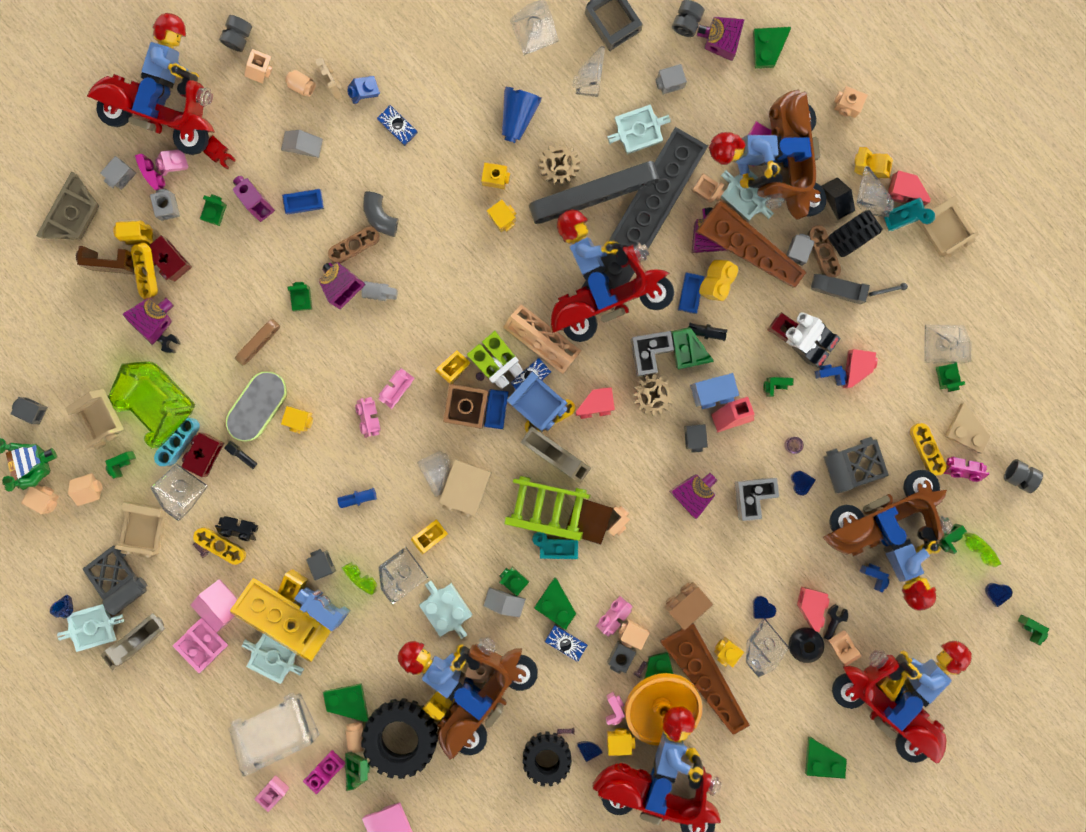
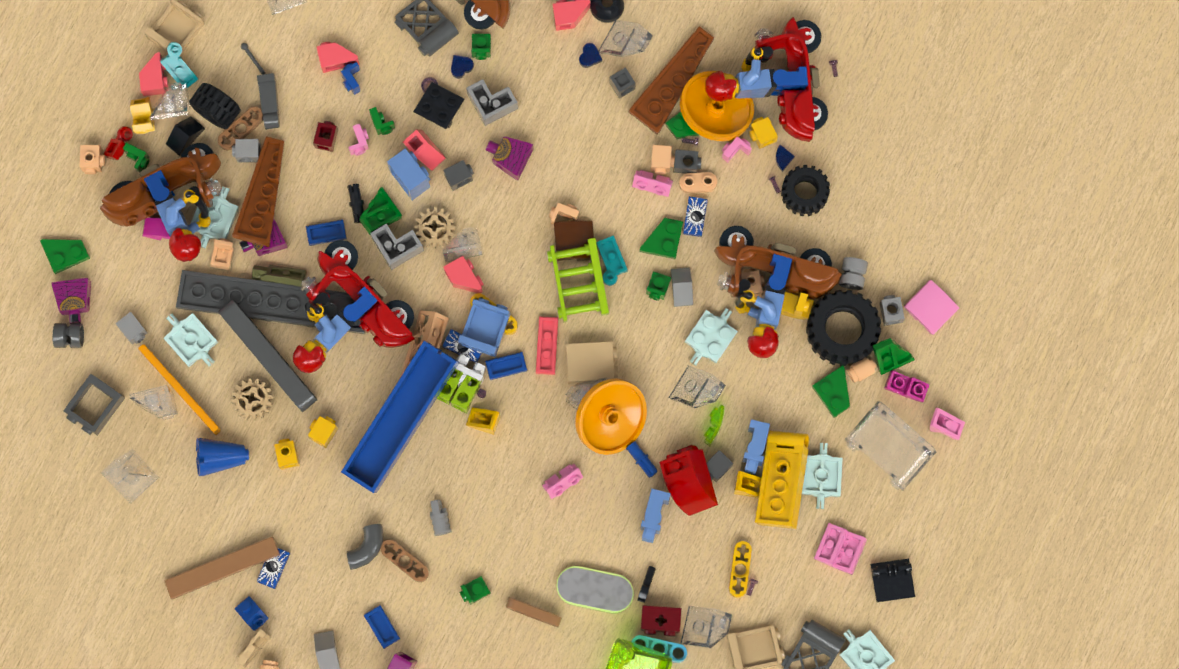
camera: 110 degrees left, 10 degrees down
dark tan arch [101,613,165,671] -> none
bright pink slope [190,579,238,633] -> none
black hinge [215,516,258,541] -> none
yellow brick [281,406,313,434] -> none
magenta torso [319,262,366,310] -> none
bright pink hinge [378,368,415,409] -> none
yellow slope [410,519,448,555] -> none
medium nougat brick [443,384,489,429] -> none
dark tan arch [521,427,591,484] -> none
medium nougat brick [665,582,714,630] -> none
yellow brick [699,259,738,301] -> none
yellow brick [714,637,744,668] -> none
hips [786,312,841,368] -> none
none -> red plate [103,126,133,160]
none -> green bracket [123,142,150,172]
none -> light orange tile [138,344,221,435]
none -> medium nougat tile [164,536,280,600]
none -> olive hinge [252,264,307,287]
none -> blue piece [341,341,460,493]
none -> bright pink bracket [348,124,369,156]
none -> black hinge [413,82,465,129]
none -> clear slope [443,227,483,262]
none -> green bracket [471,34,491,60]
none -> coral tile [536,316,558,375]
none -> light orange dish [575,378,647,455]
none -> dark grey brick [609,67,636,99]
none -> medium blue hips [641,489,671,543]
none -> red piece [659,445,718,516]
none -> light nougat plate [679,172,717,193]
none -> light grey wheel [839,257,868,290]
none -> black hinge [870,559,915,603]
none -> light grey brick [880,295,905,326]

